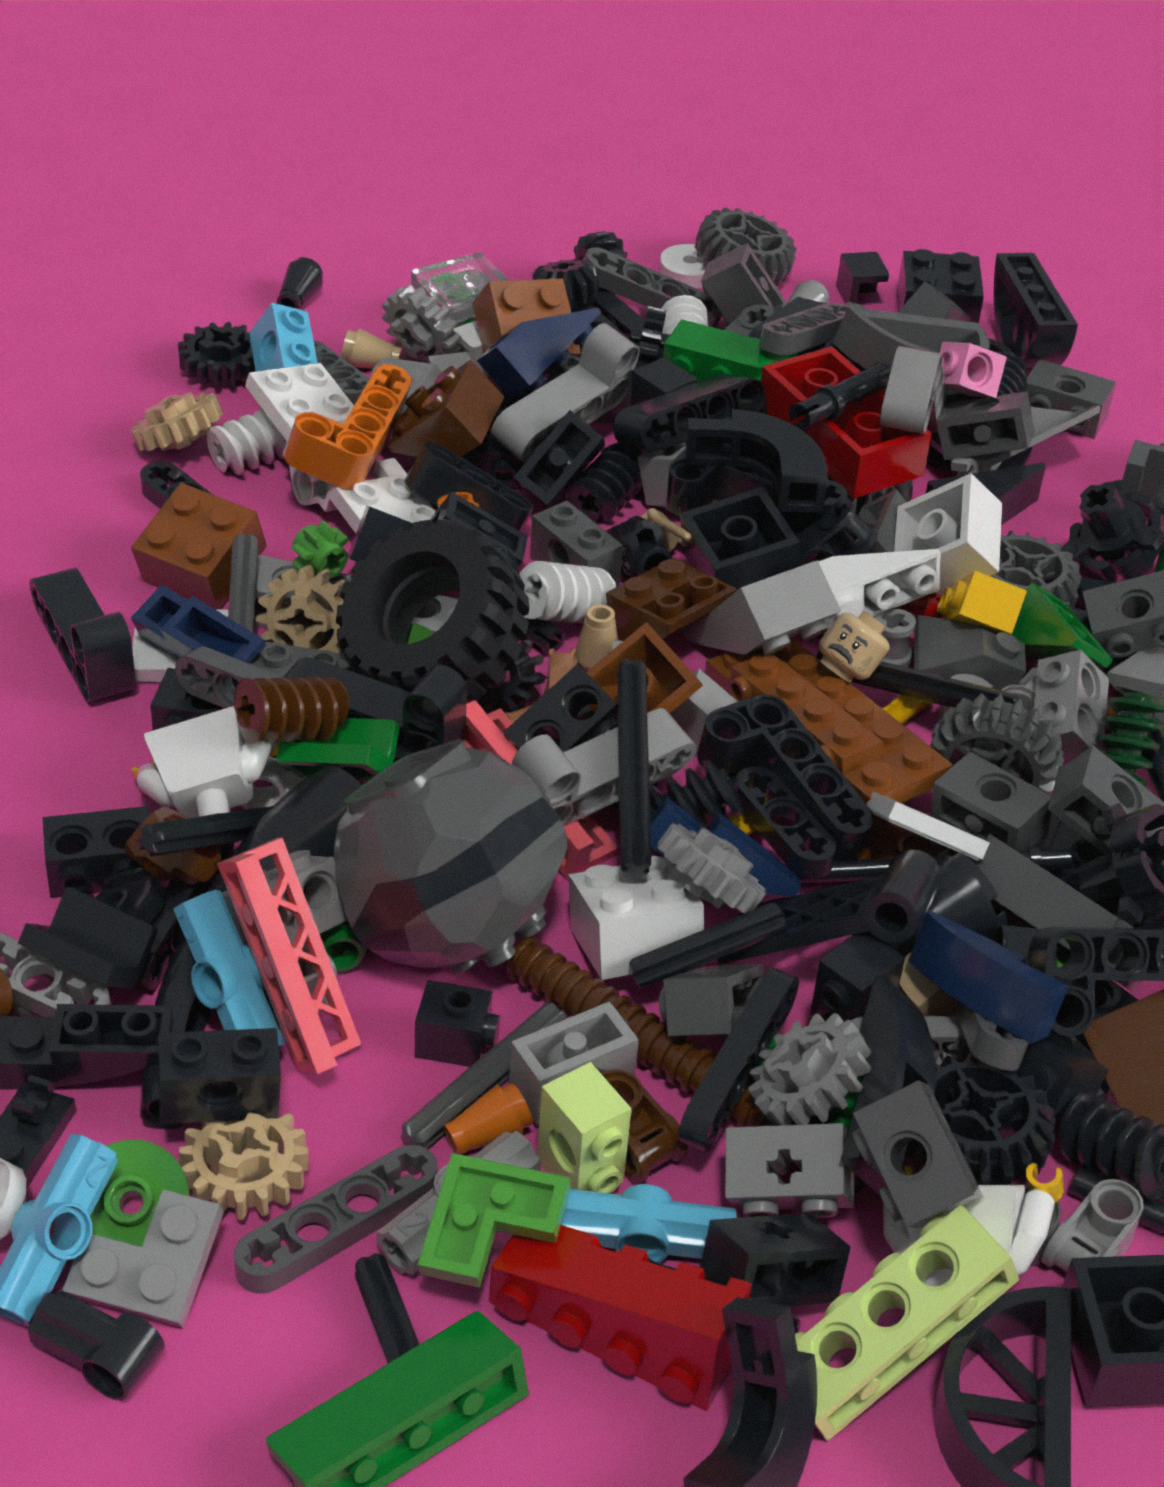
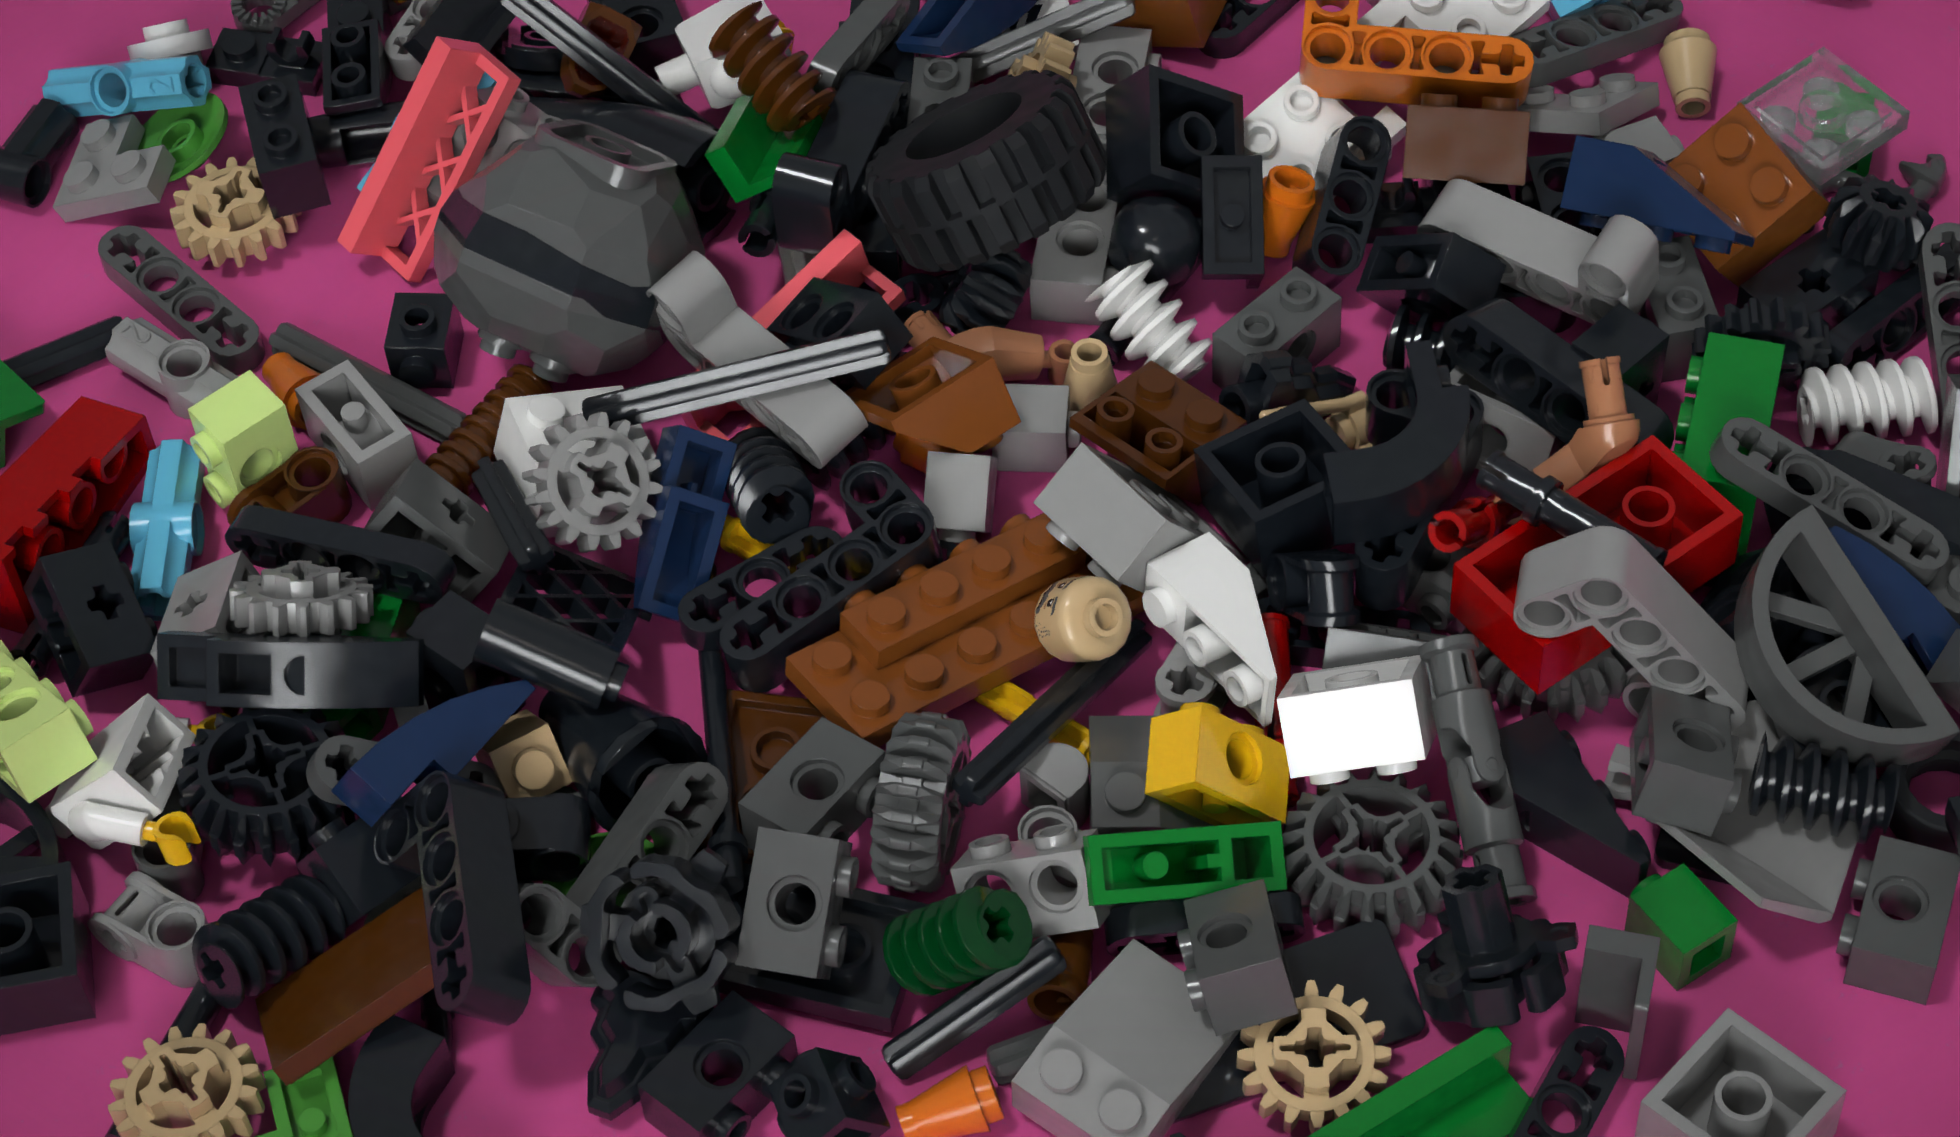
camera: 90 degrees right, 10 degrees up
bright green gear [291,521,349,578] -> none
light grey gear [382,284,461,363] -> none
bright green plate [418,1153,571,1288] -> none
dark grey brick [852,1080,984,1229] -> none
white tile [866,791,990,860] -> none
bright pink brick [939,342,1007,398] -> none
none -> dark grey piece [1418,634,1537,908]
none -> nougat arm [1494,356,1640,525]
none -> green brick [1624,863,1738,991]

